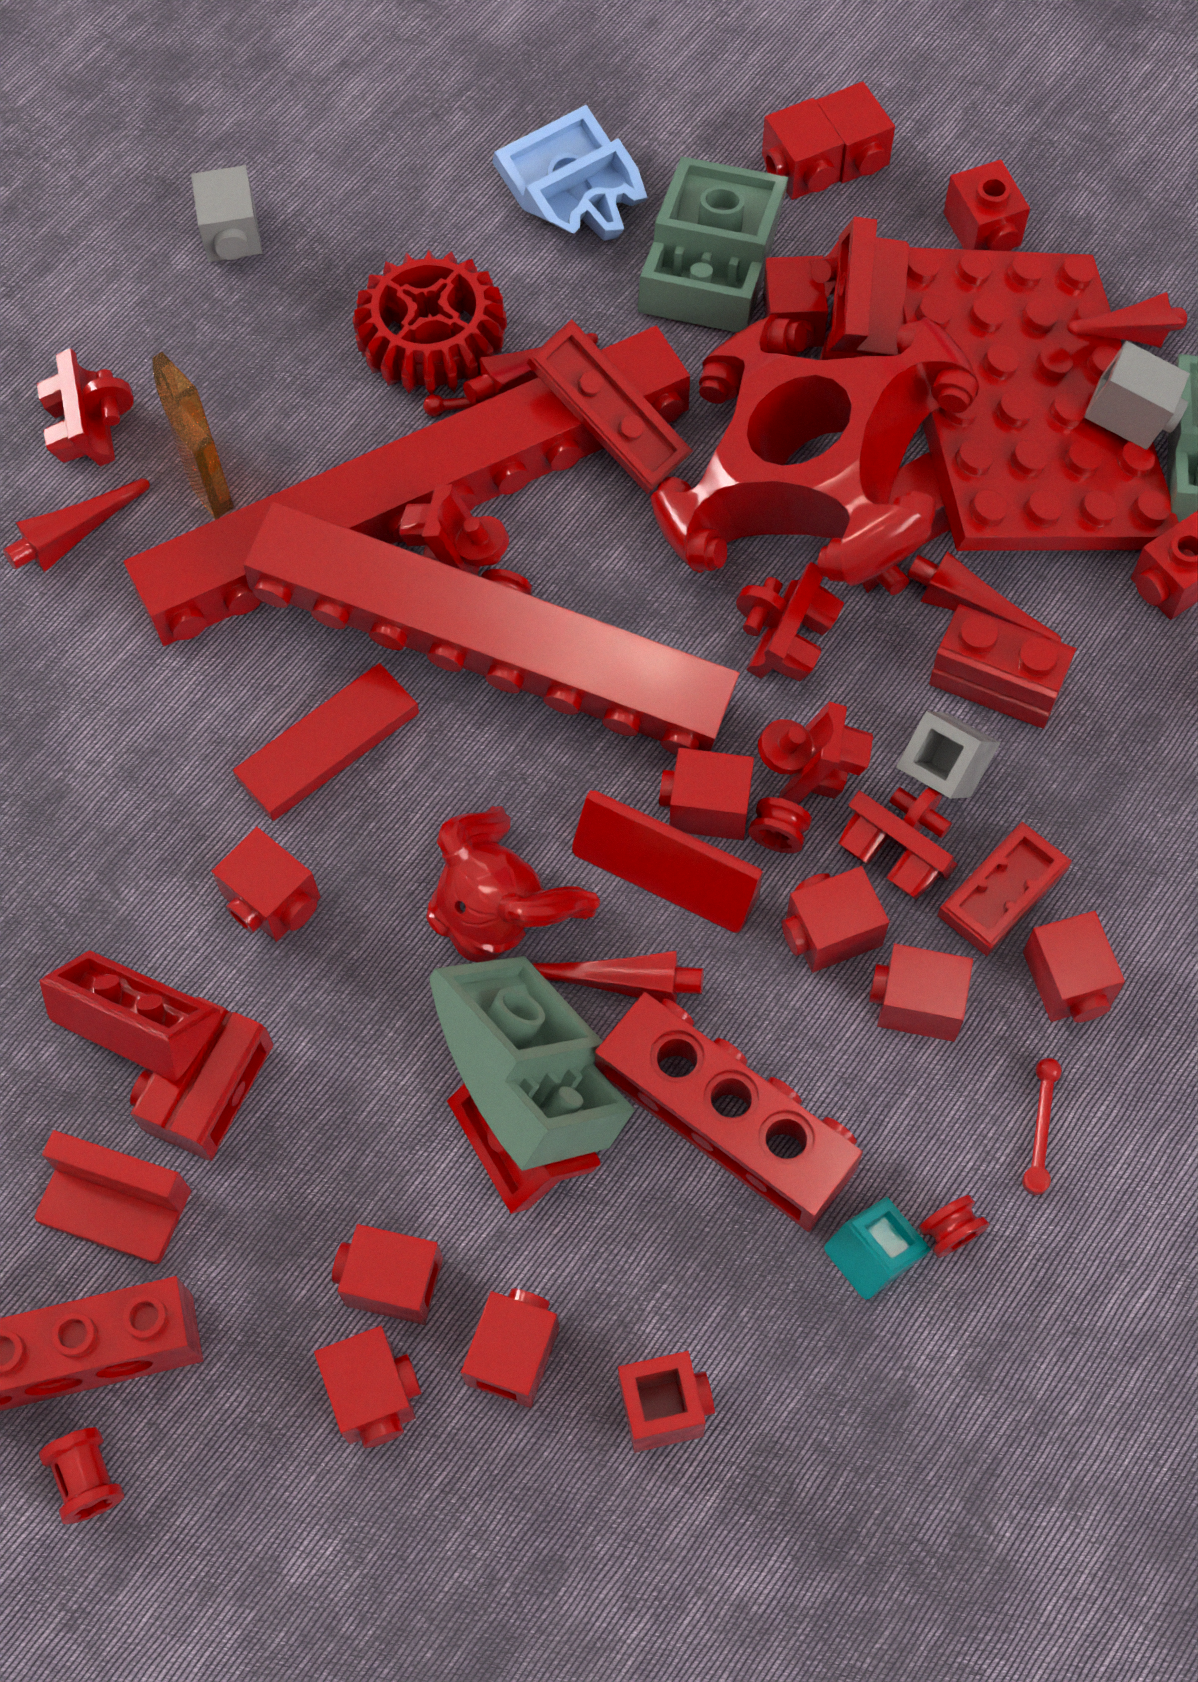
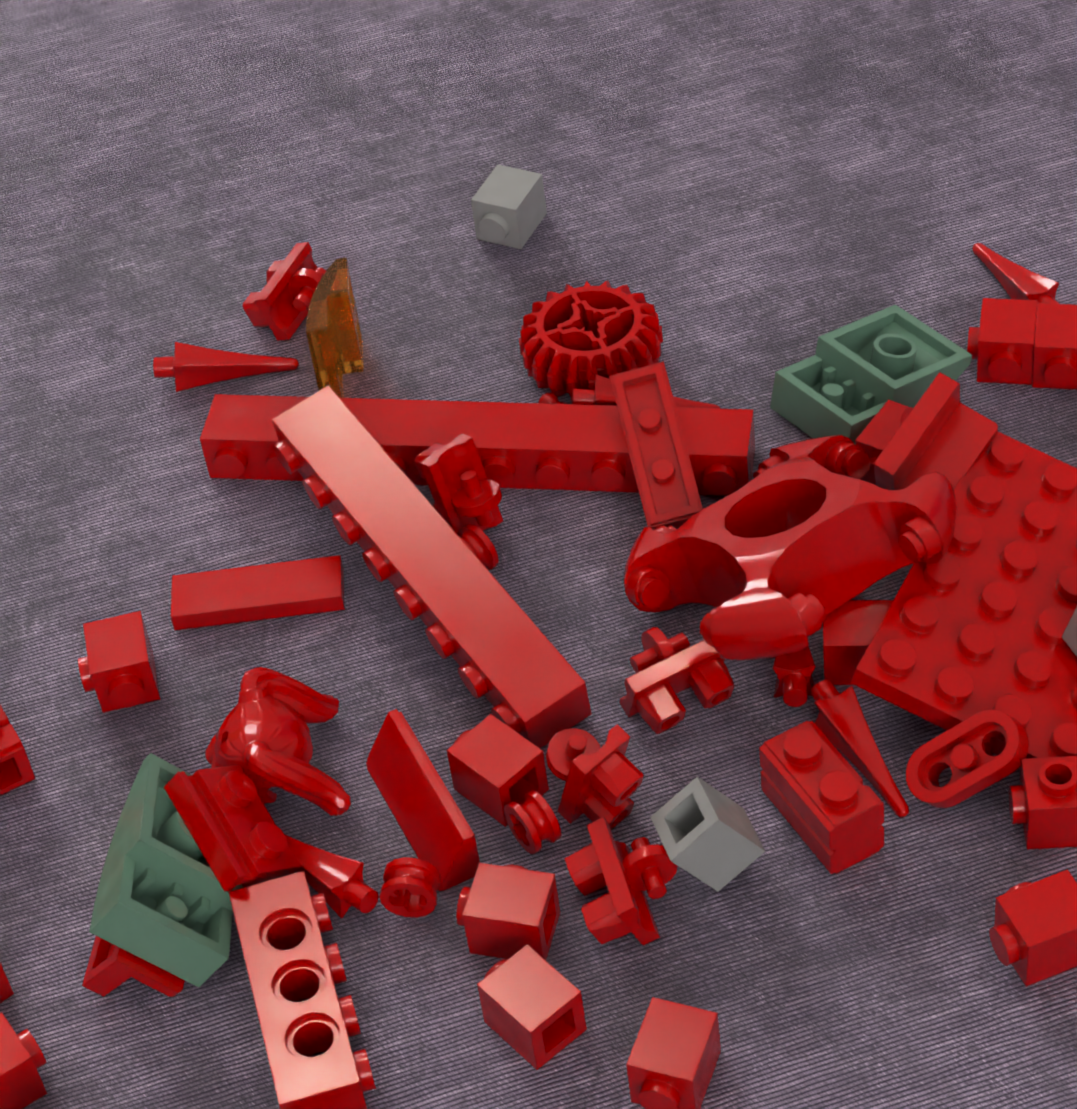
camera: 40 degrees right, 20 degrees down
light blue plate [492,105,648,241] -> none
red plate [937,822,1072,957] -> none
none -> red plate [164,765,301,892]
none -> red bush [379,857,441,918]
none -> red plate [906,709,1029,808]
none -> red piece [972,243,1060,304]

